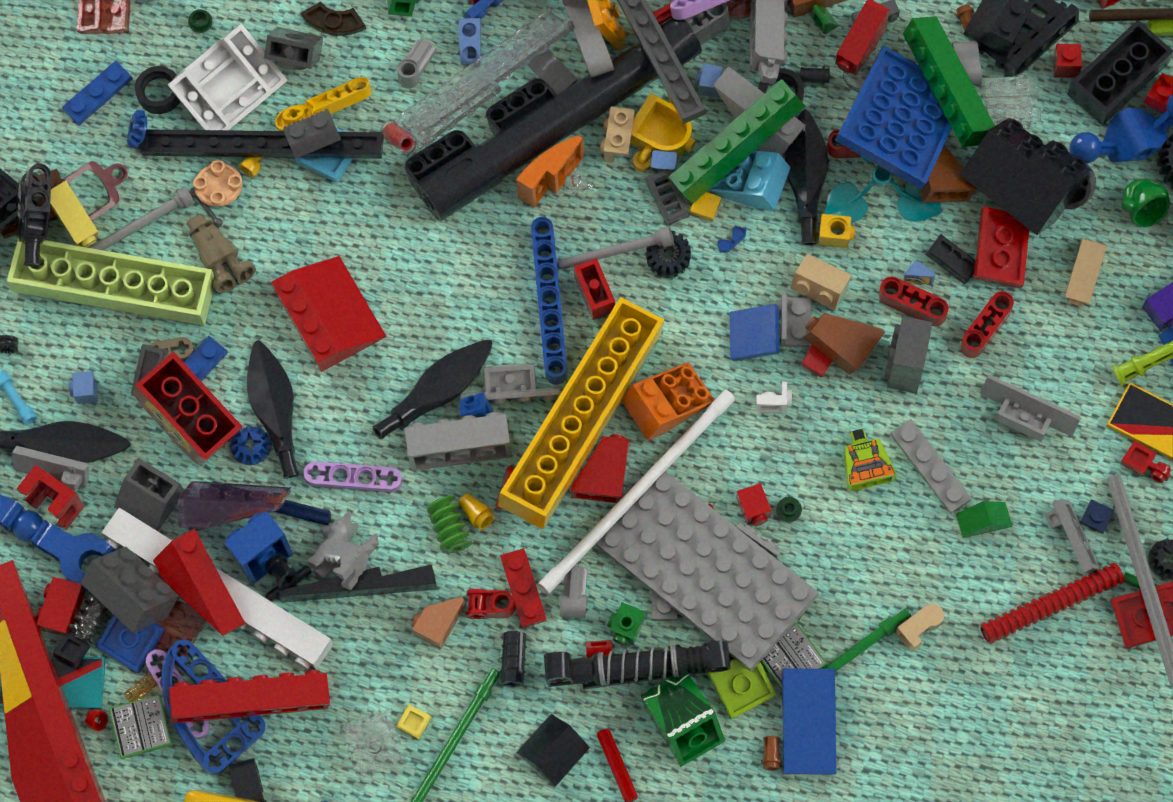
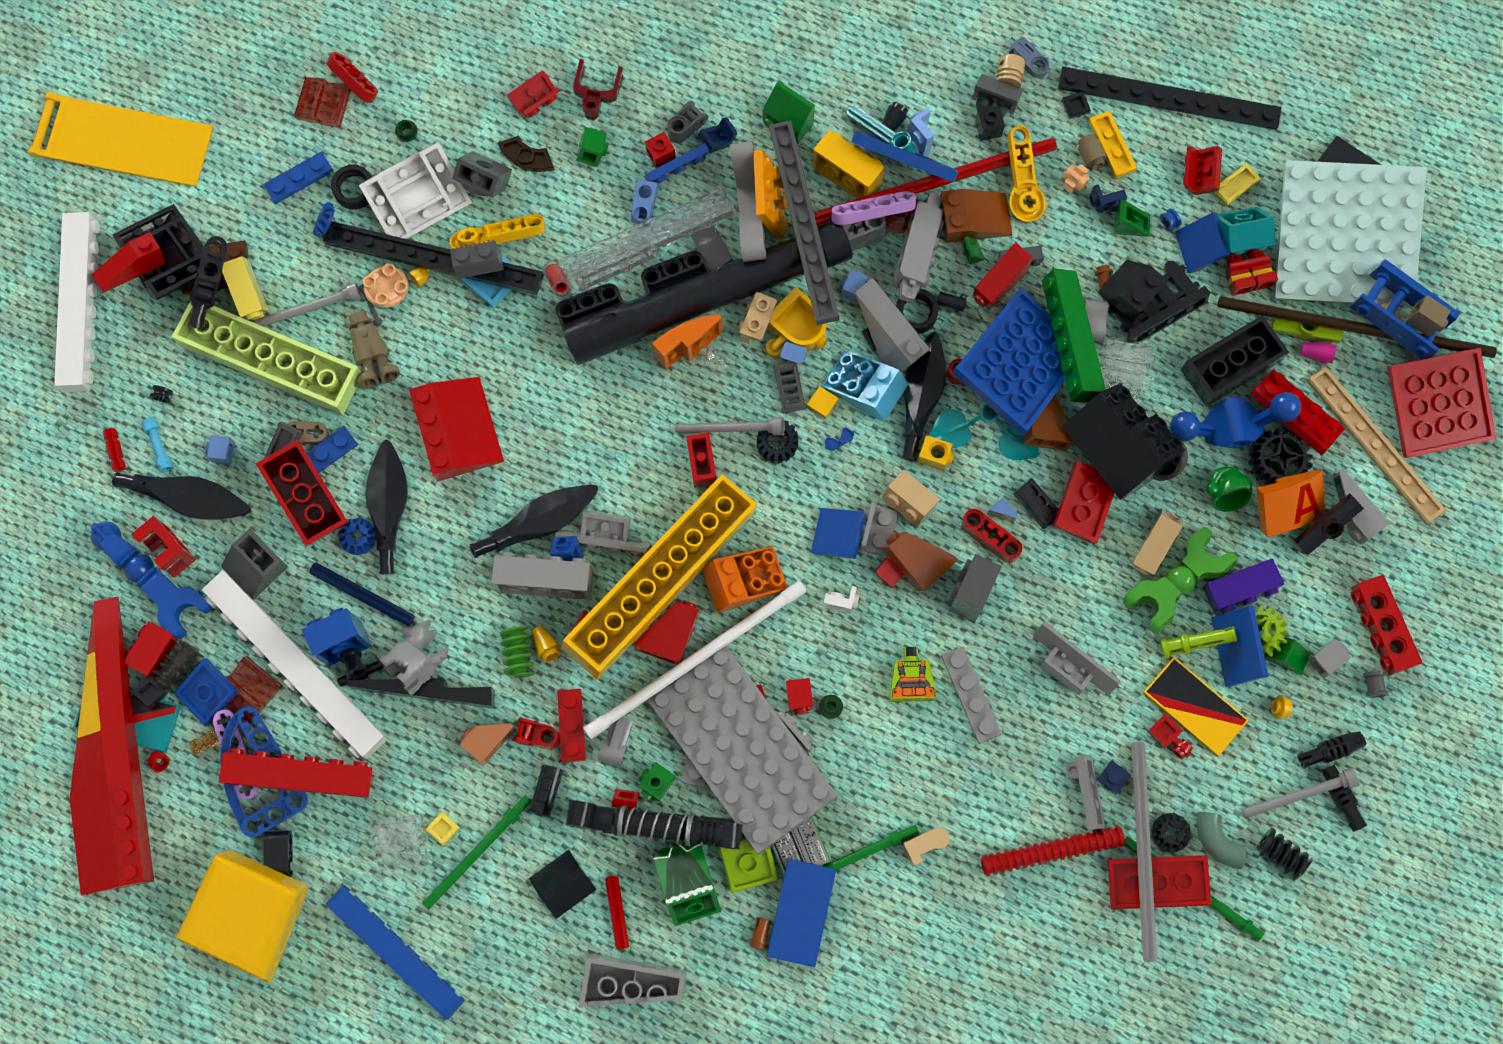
camera: 10 degrees right, 5 degrees up
light grey hinge [13,446,89,491] -> none
dark red piece [61,161,128,221] -> none
dark grey brick [81,547,179,633] -> none
light grey tile [109,694,173,759] -> none
red wedge [153,529,246,636] -> none
clear purple slope [178,481,291,531] -> none
lavender beam [303,462,402,492] -> none
light grey piece [397,39,436,89] -> none
blue beam [531,217,568,385] -> none
green brick [669,79,806,203] -> none
green slope [956,501,1012,538] -> none
red beam [961,291,1014,358] -> none
red brick [1053,44,1082,78] -> none
none -> bright green piece [1123,527,1238,634]

